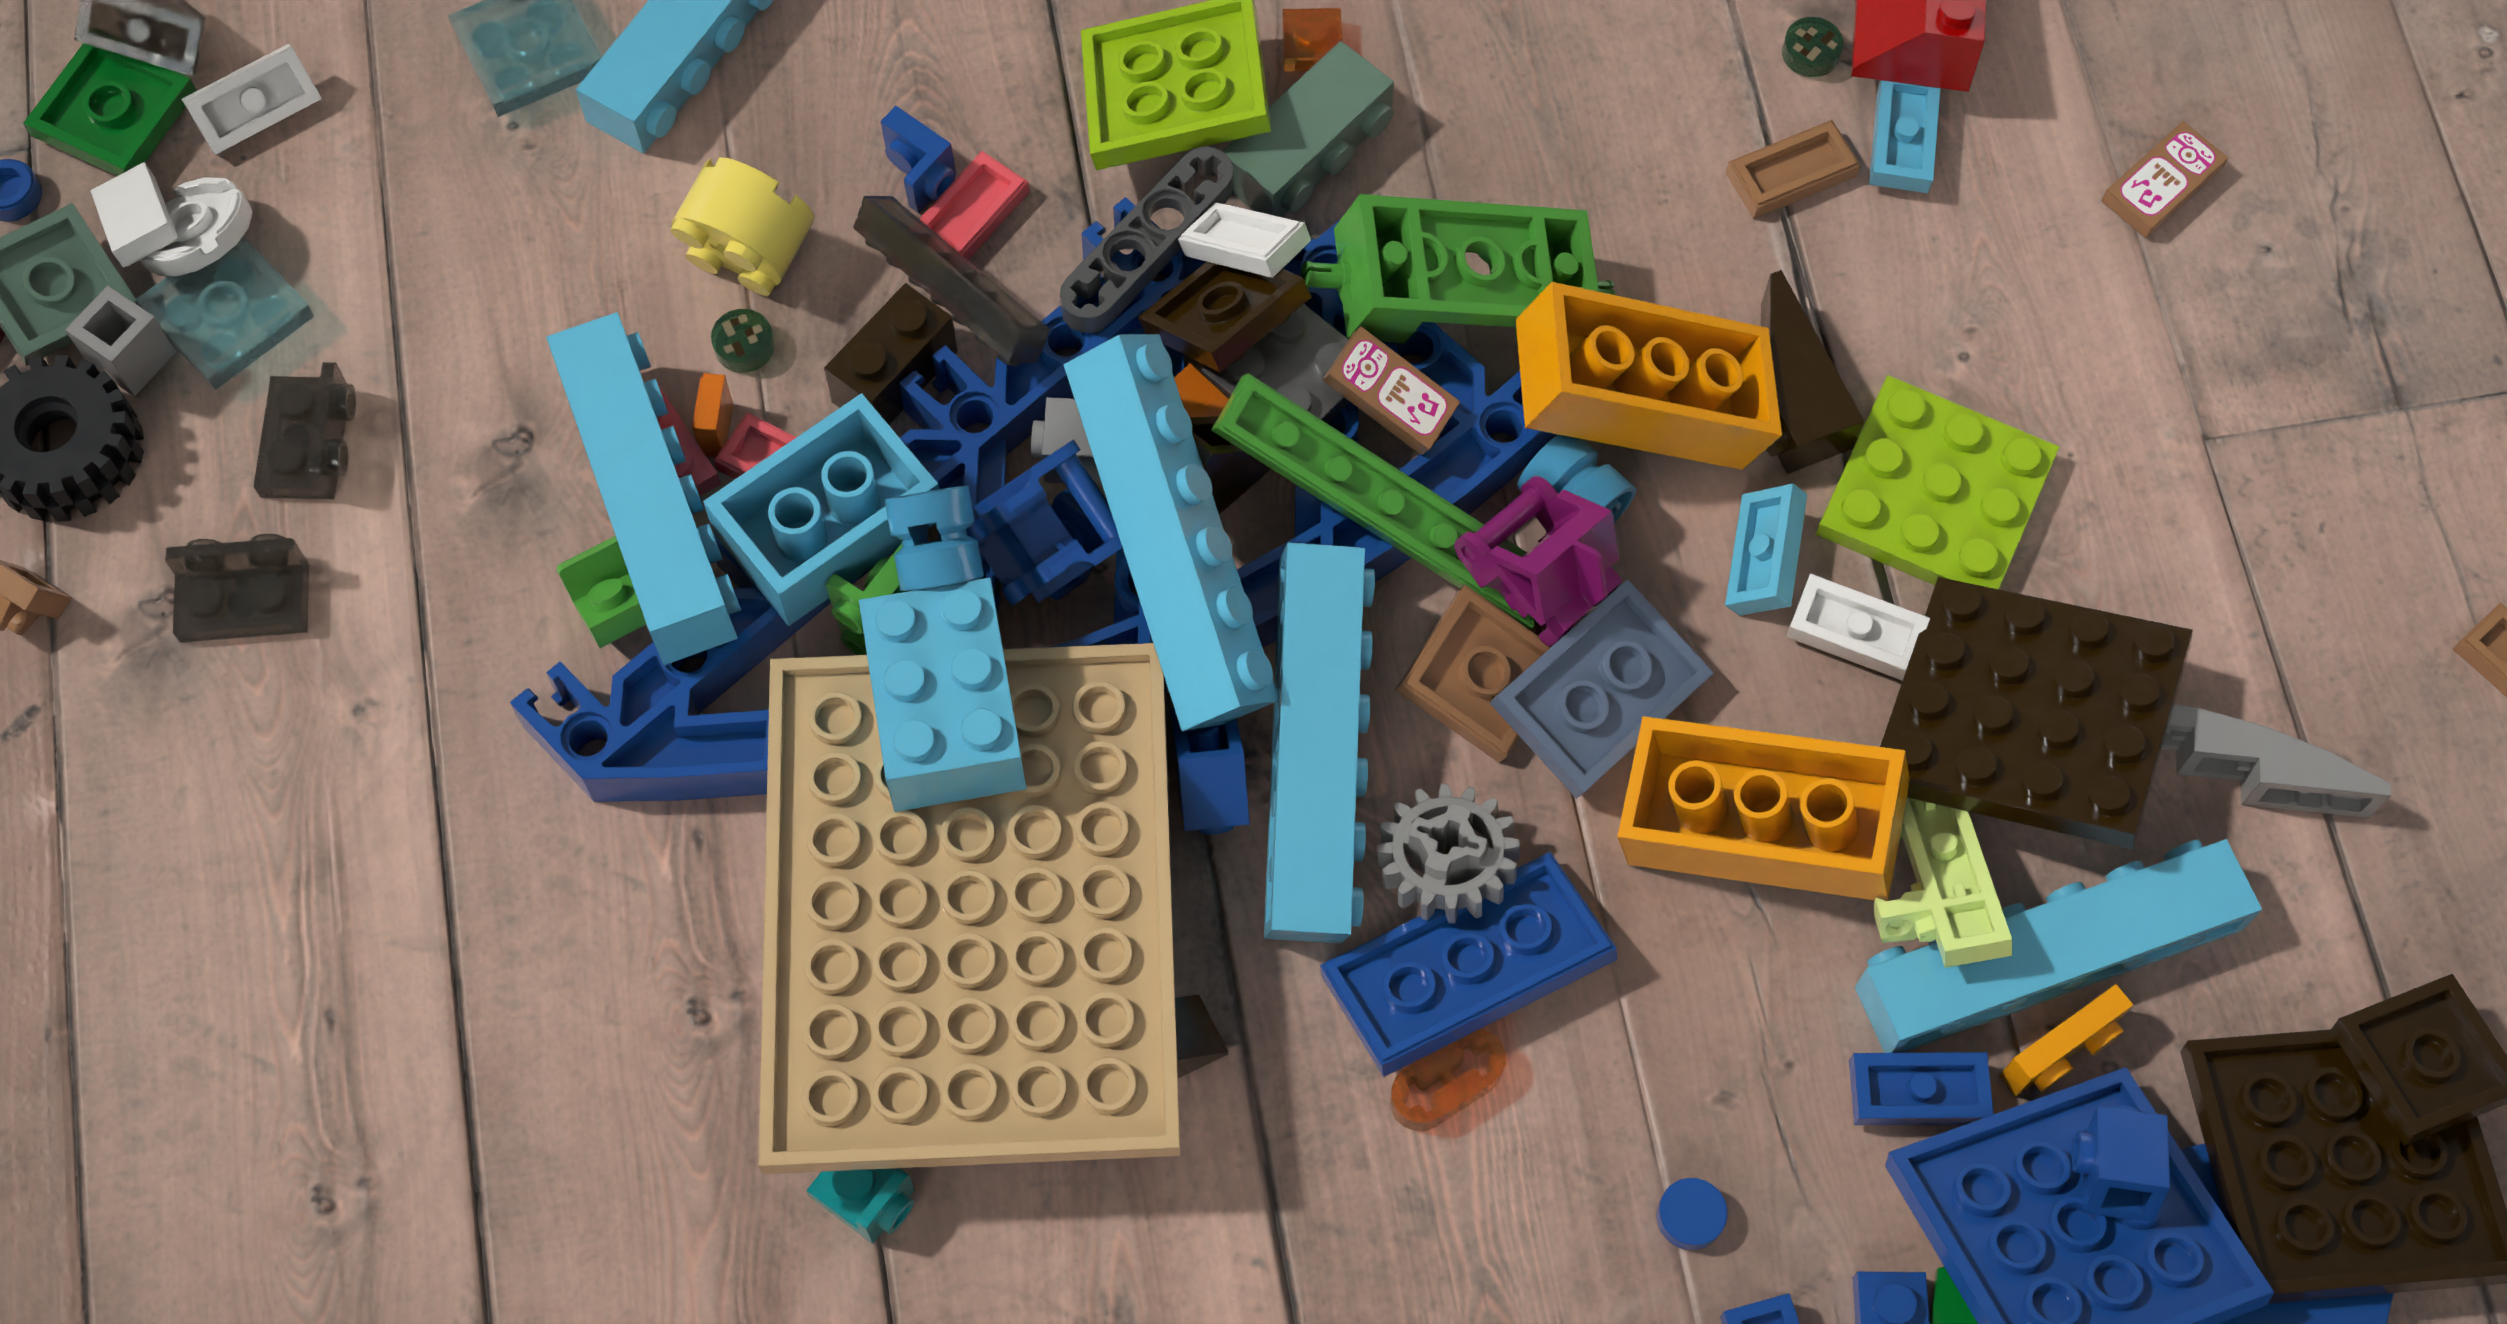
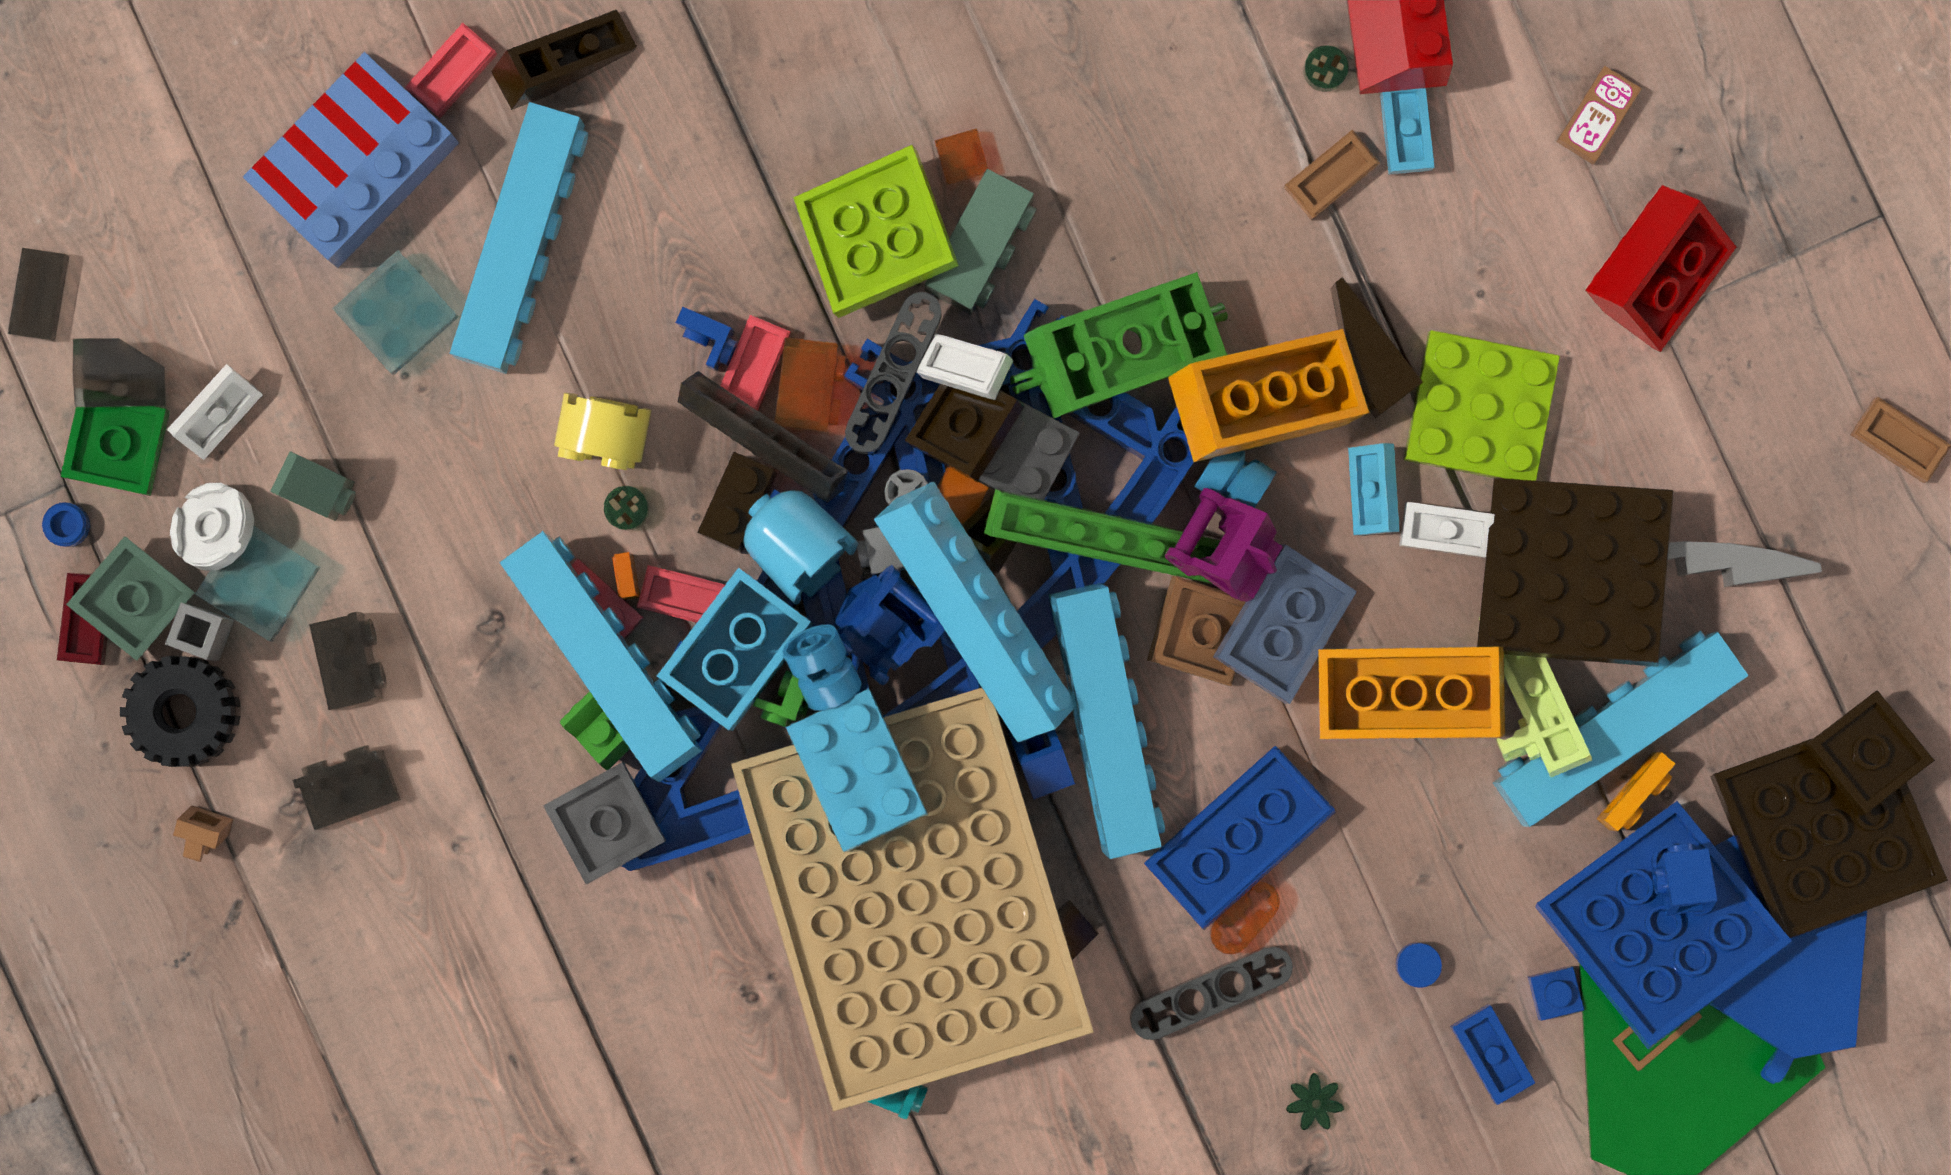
camera: 15 degrees left, 20 degrees up
white tile [90,162,178,268] -> none
tile [1322,327,1460,455] -> none
light grey gear [1377,784,1520,923] -> none
blue plate [1849,1052,1994,1125] -> none
none -> sand green slope [270,451,356,521]
none -> flat silver plate [543,762,666,885]
none -> medium azure cylinder [743,490,859,605]
none -> clear orange brick [774,337,847,435]
none -> dark grey beam [1130,945,1293,1040]
none -> red slope [1585,185,1737,352]

